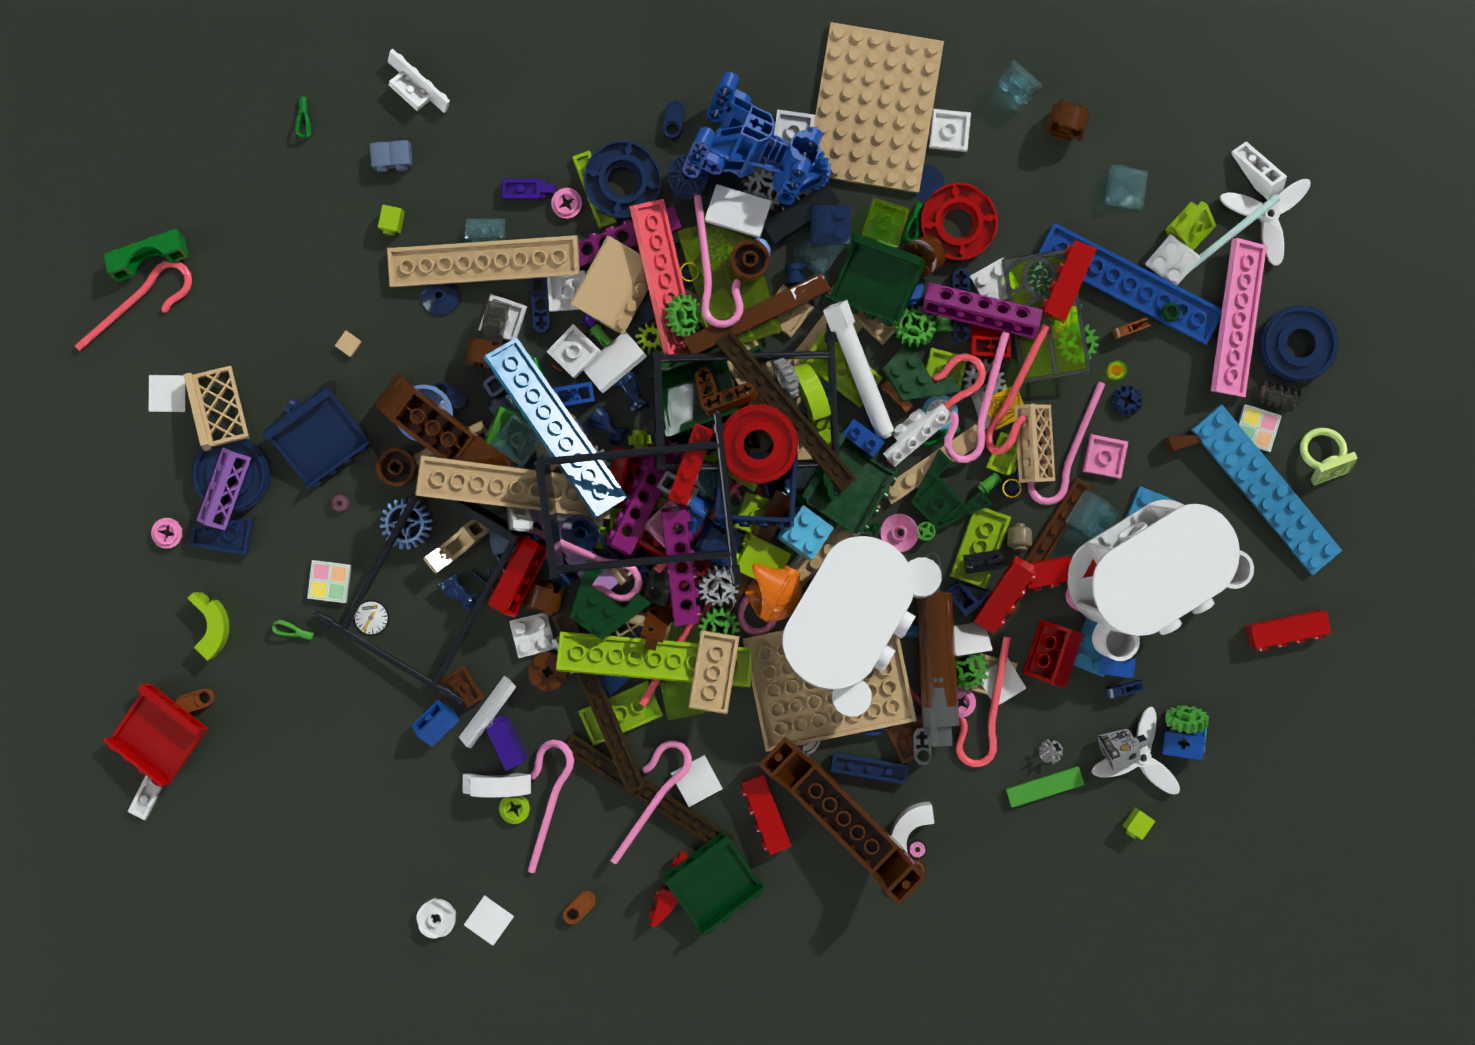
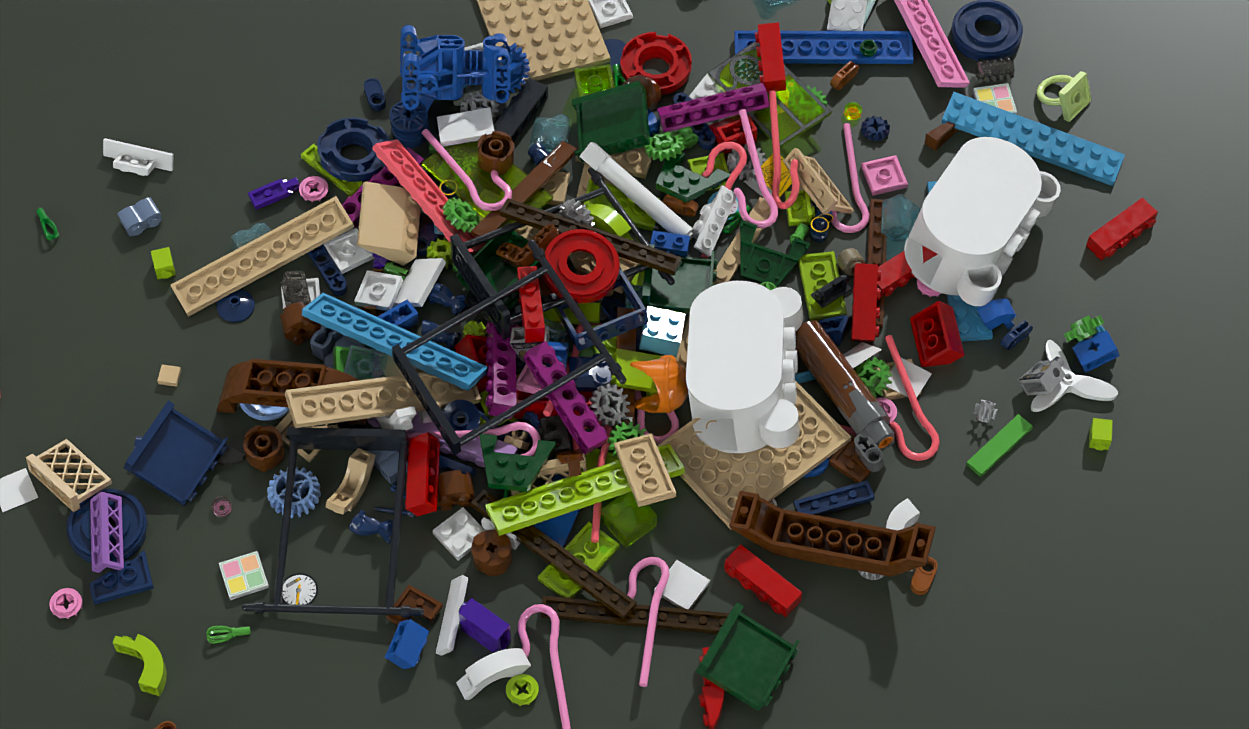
camera: 25 degrees left, 30 degrees down
dark blue slope [810,204,851,245] -> none

